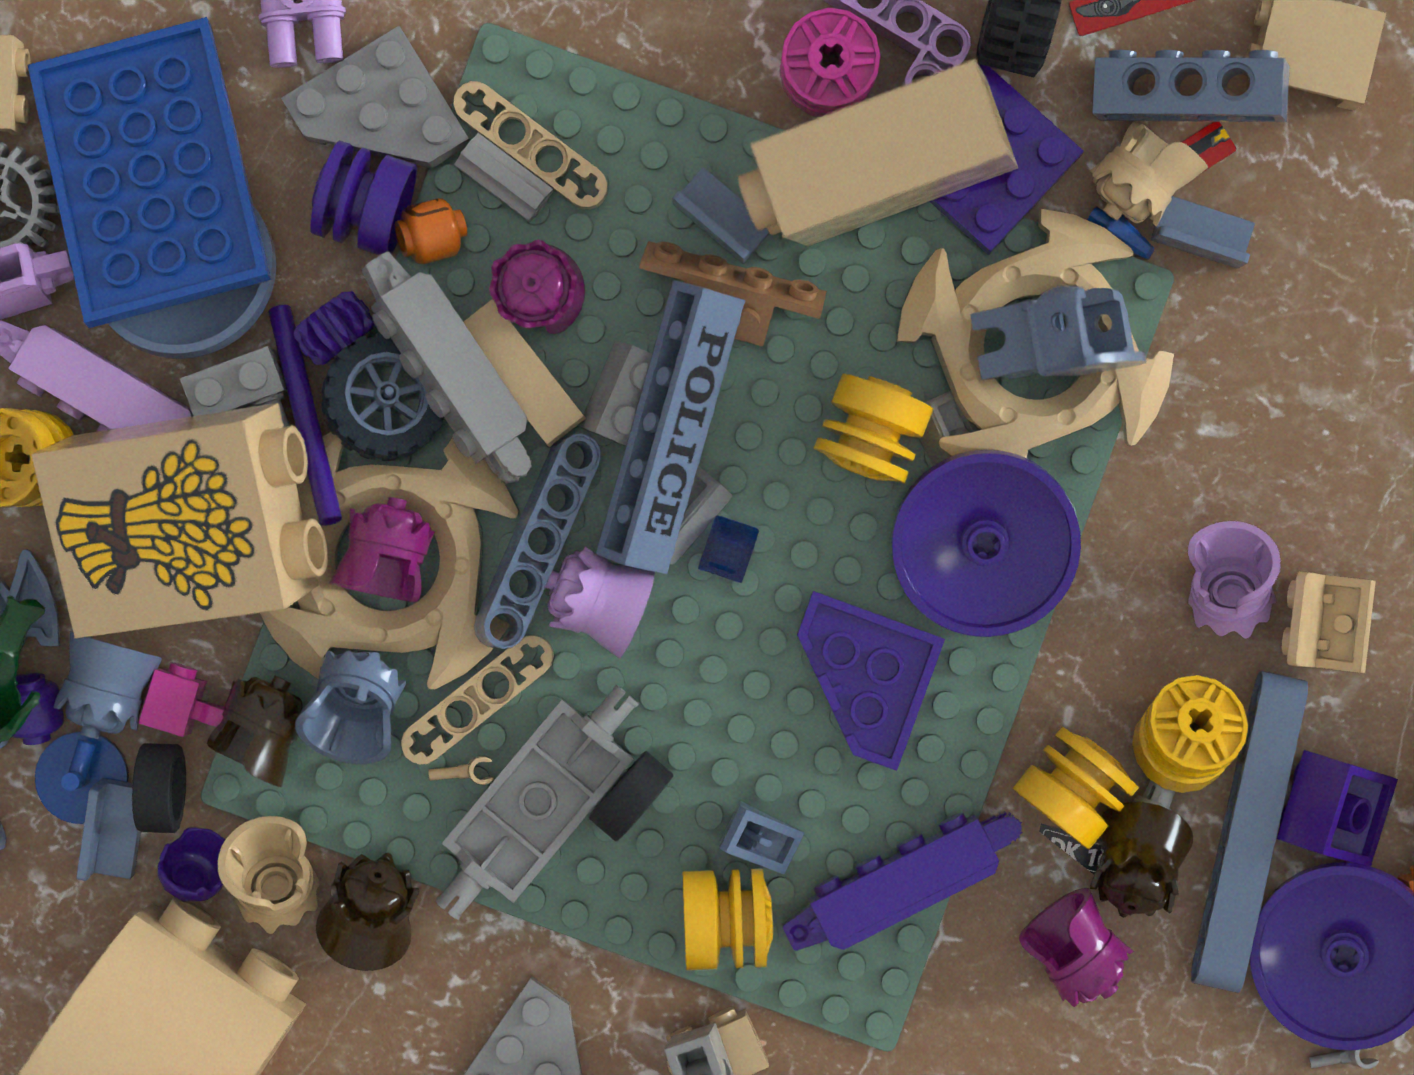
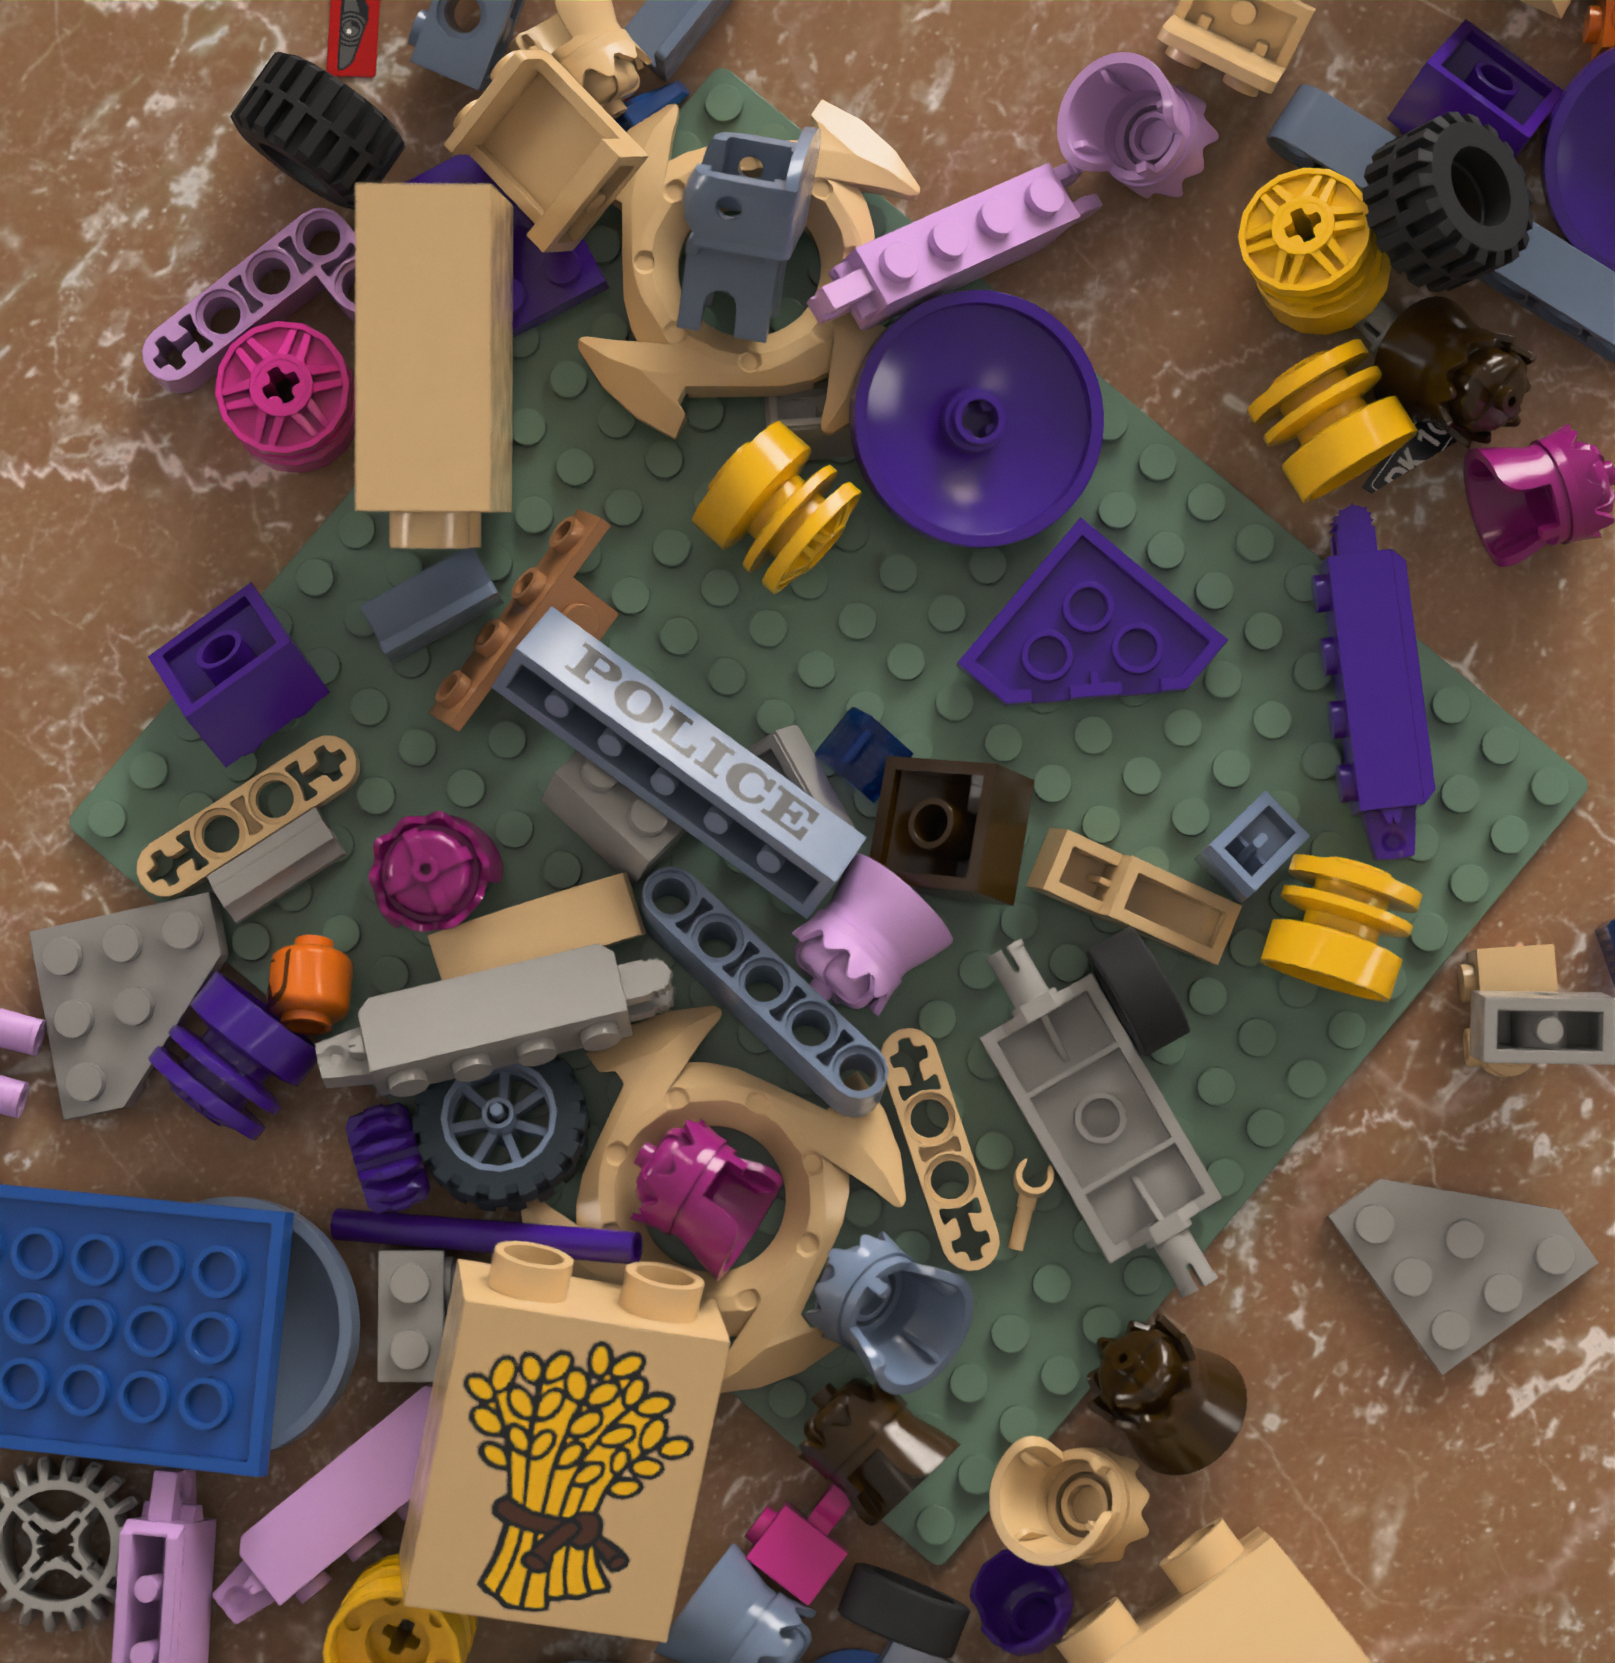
camera: 65 degrees left, 5 degrees down
none -> dark purple slope [148,582,330,768]
none -> tan panel [444,50,649,253]
none -> lavender hinge [806,162,1103,330]
none -> dark brown slope [869,756,1035,906]
none -> tan slope [1025,827,1242,965]
none -> black tyre [1362,112,1534,293]

